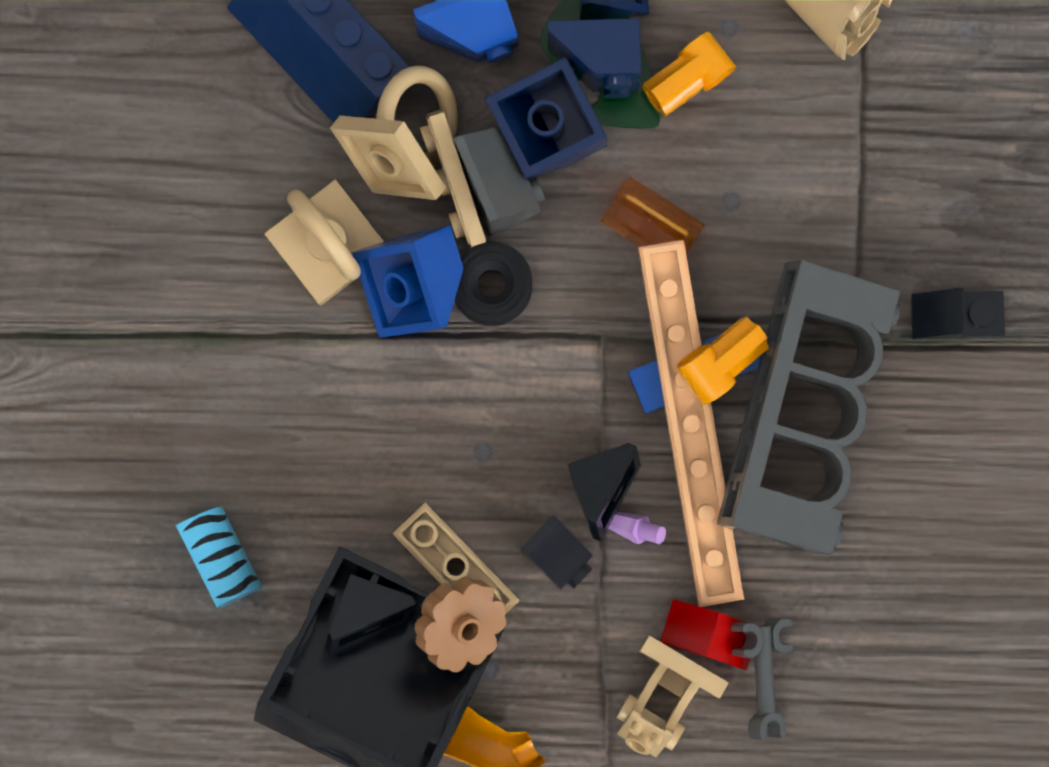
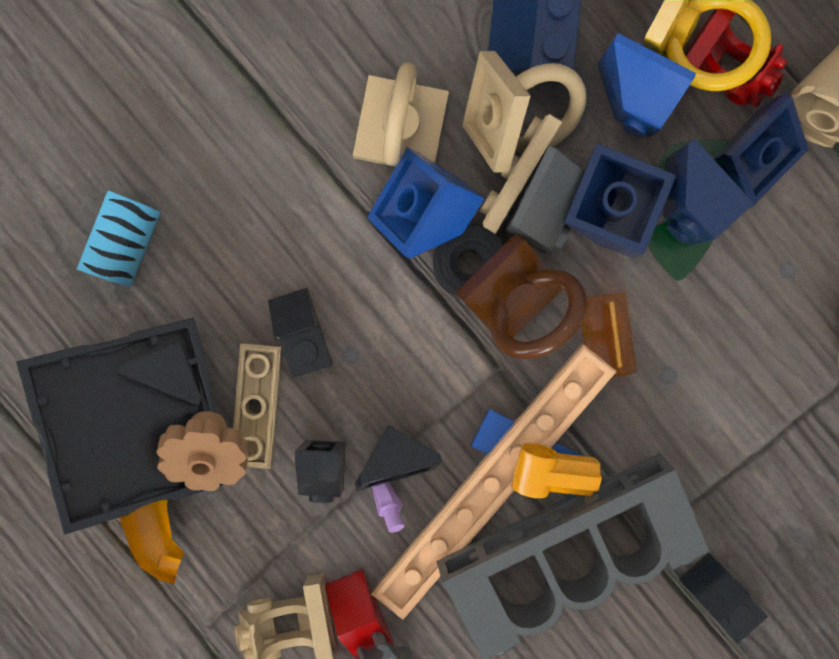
camera: 45 degrees right, 5 degrees up
light orange piece [642,31,737,117] -> none
none -> black slope [268,288,333,378]
none -> reddish brown tile [456,233,587,359]

